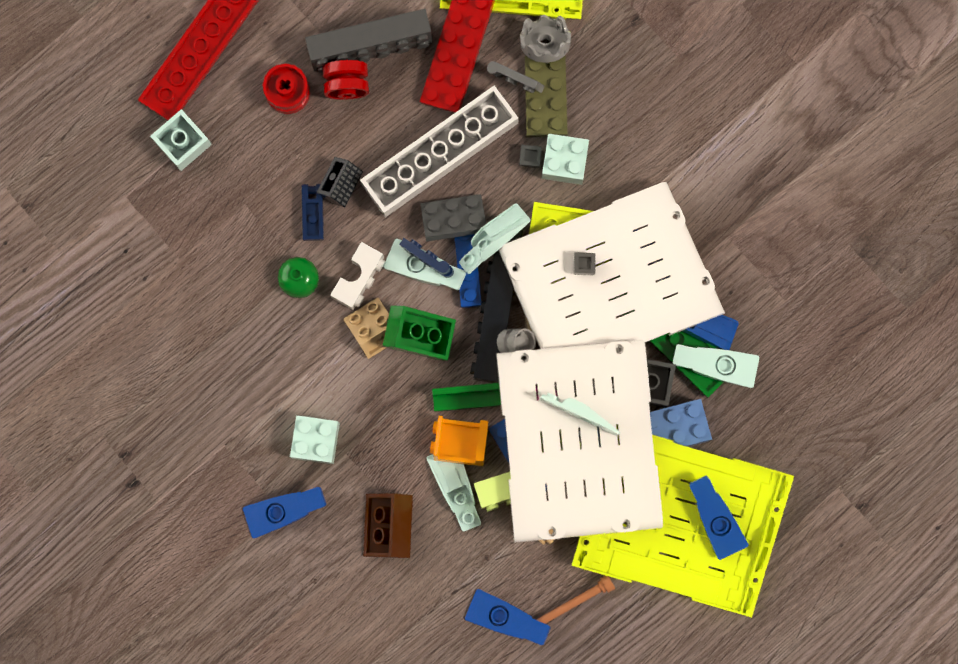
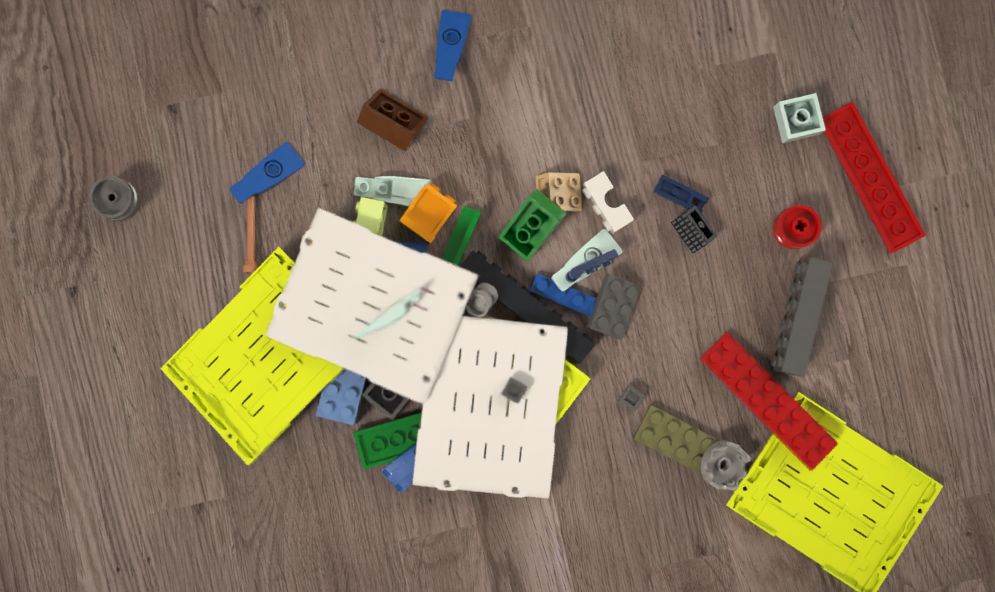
camera: 115 degrees right, 5 degrees up
green cylinder [278,257,319,298] -> none
light aqua brick [290,415,340,464] -> none
red wheel [323,60,369,100] -> none
white brick [360,86,518,218] -> none
light aqua piece [459,203,530,274] -> none
dark grey plate [487,61,545,93] -> none
light aqua brick [542,134,589,185] -> none
light aqua piece [672,344,759,388] -> none
blue piece [689,475,749,560] -> none

